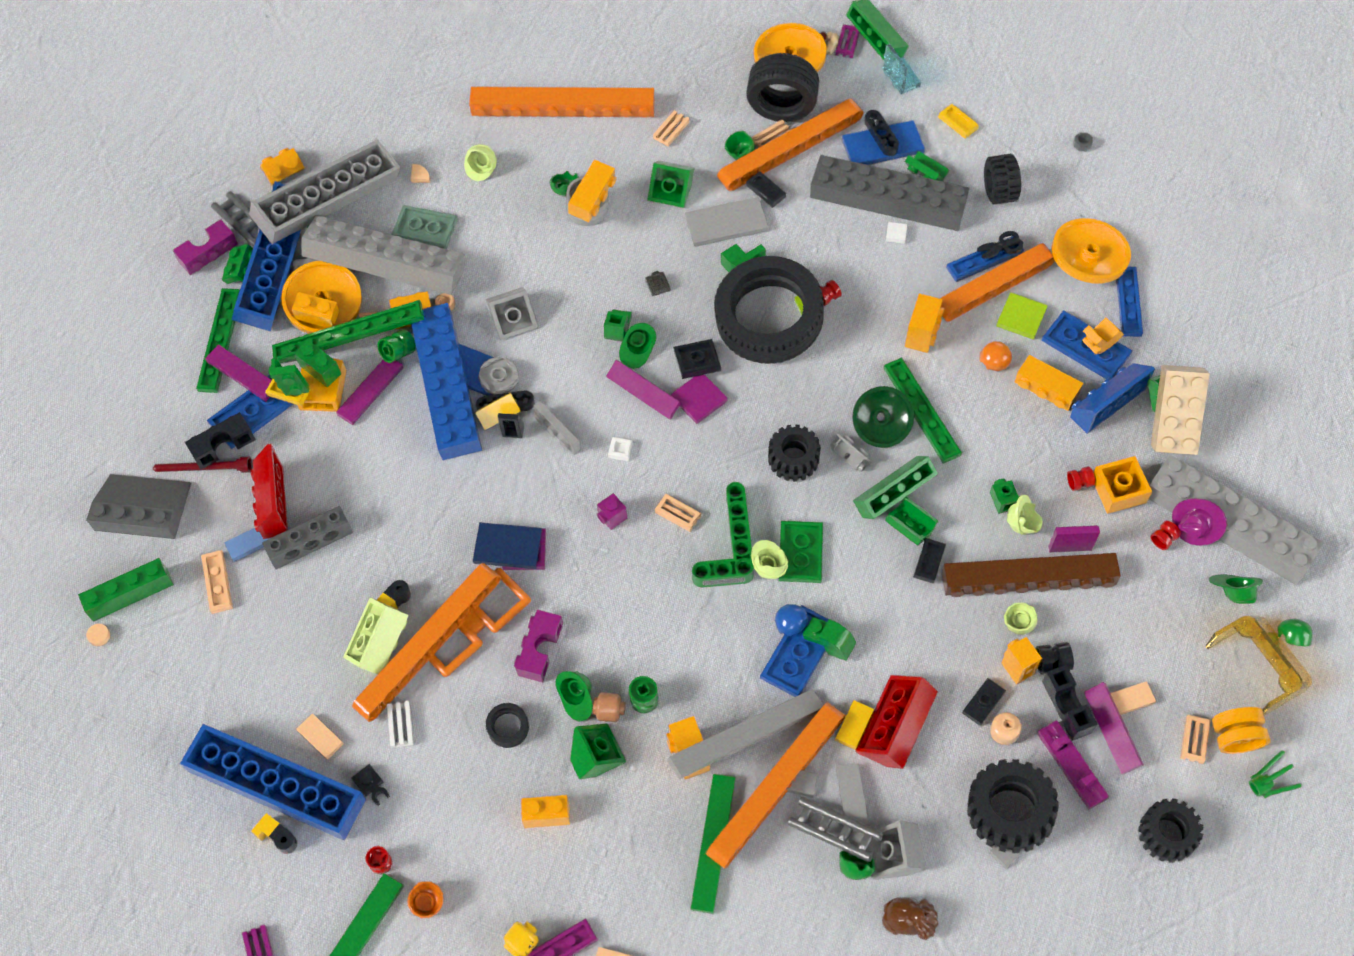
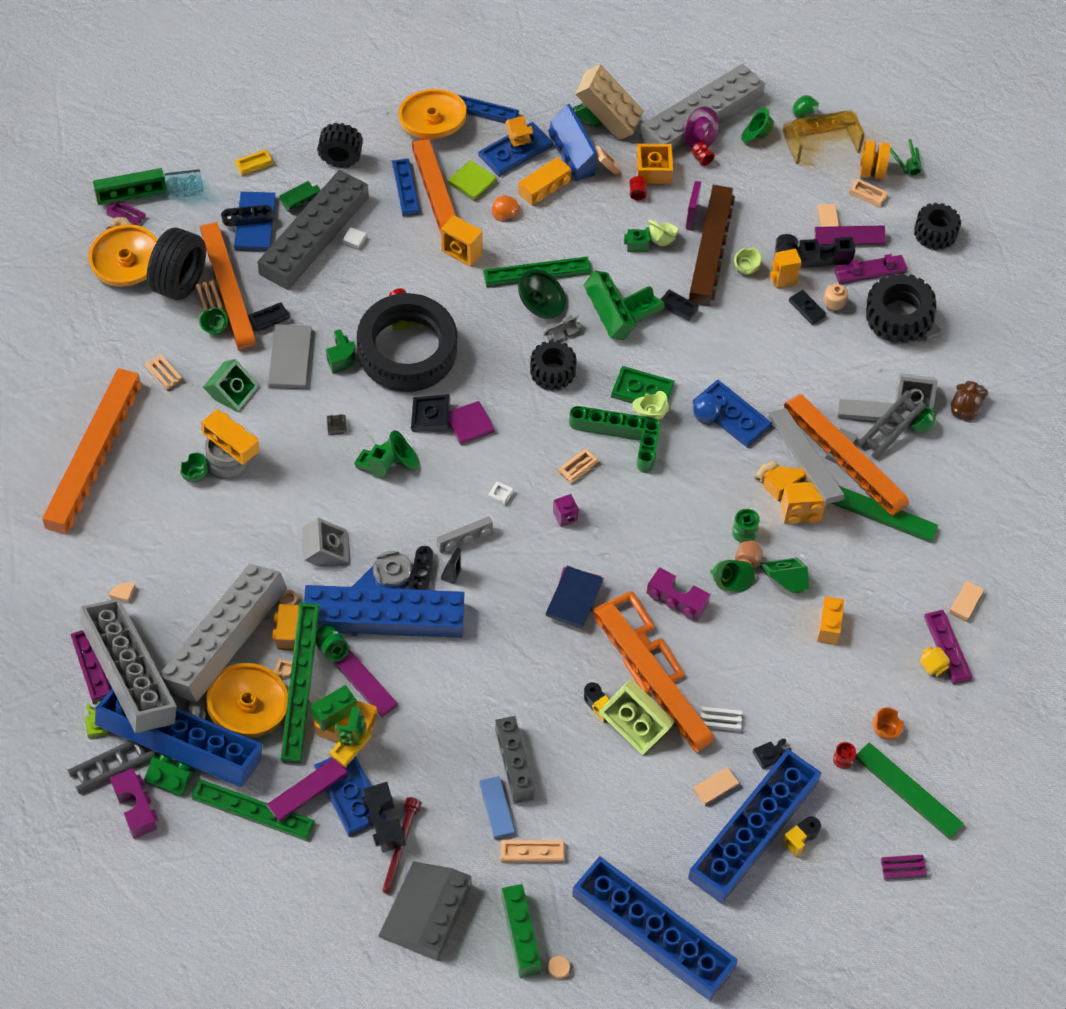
camera: 80 degrees left, 5 degrees down
red slope [251,443,288,539] -> none
light orange bracket [260,148,305,186] -> none
light orange brick [292,292,339,328] -> none
sand green tile [391,205,458,249] -> none
yellowish green piece [464,144,497,181] -> none
yellow tile [475,392,521,430] -> none
black tyre [486,703,529,748] -> none
magenta tile [606,360,682,420] -> none
green brick [802,617,856,661] -> none
yellow tile [835,700,874,750] -> none
red slope [855,675,938,769] -> none
black piece [976,231,1023,259] -> none
dark grey tile [1074,132,1093,151] -> none
none -> blue brick [572,856,738,1001]
none -> light nougat tile [595,146,620,176]
none -> tan arm [754,460,780,483]
none -> light orange slope [763,466,807,501]

